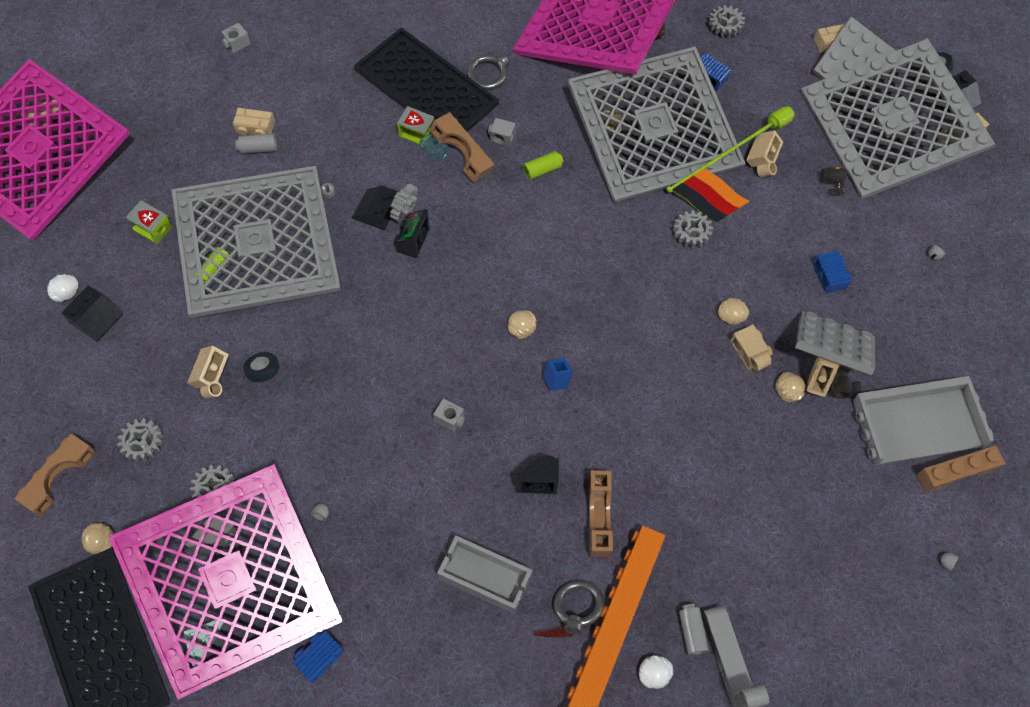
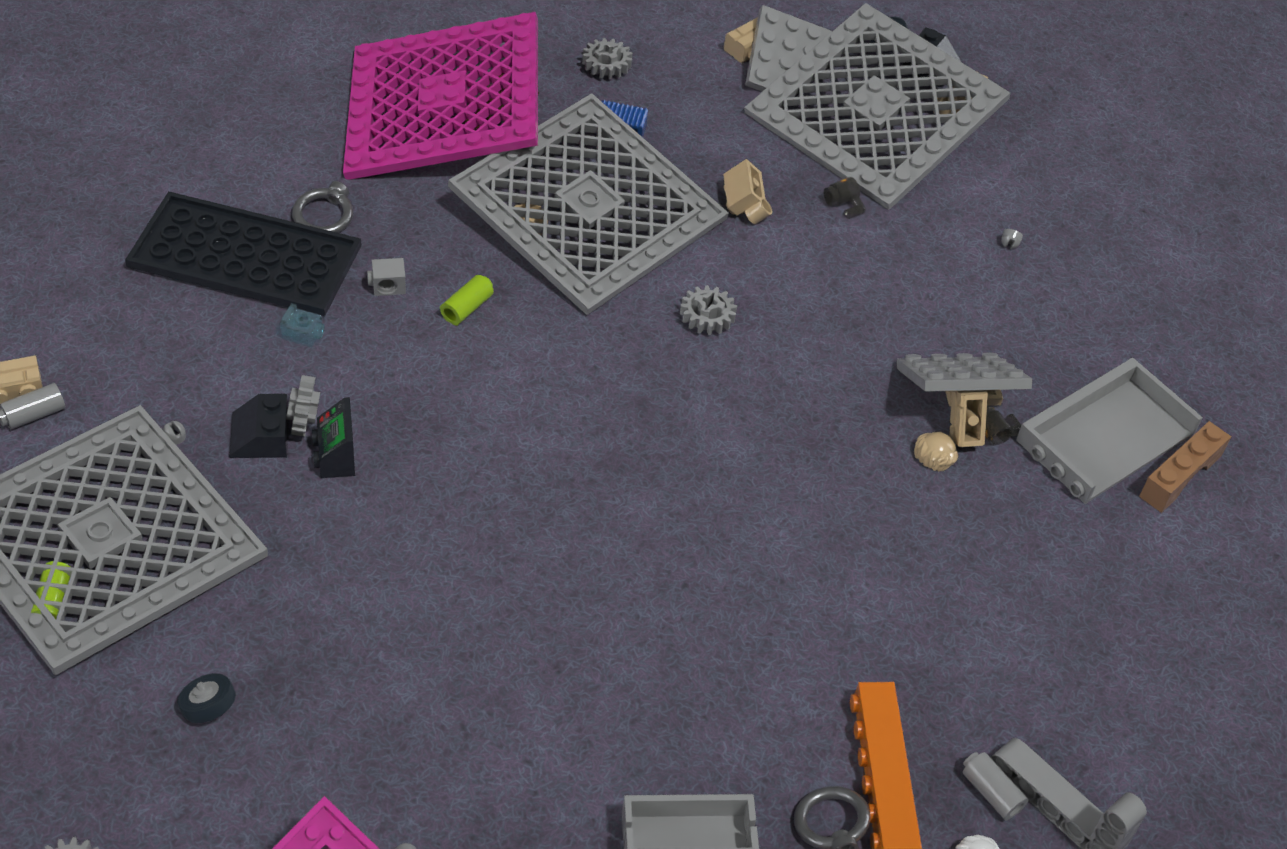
camera: 30 degrees left, 15 degrees down
tan hinge [187,345,229,399] -> none
piece [397,106,434,147] -> none
medium nougat arch [429,112,495,183] -> none
light grey brick [433,399,465,432] -> none
tan hair [508,310,537,339] -> none
black slope [516,455,559,494] -> none
blue brick [543,358,573,391] -> none
medium nougat arch [589,470,613,558] -> none
flag [667,106,795,223] -> none
tan hair [718,298,749,325] -> none
tan hinge [730,325,773,372] -> none
blue brick [813,250,852,293] -> none
light grey hinge [940,553,959,571] -> none

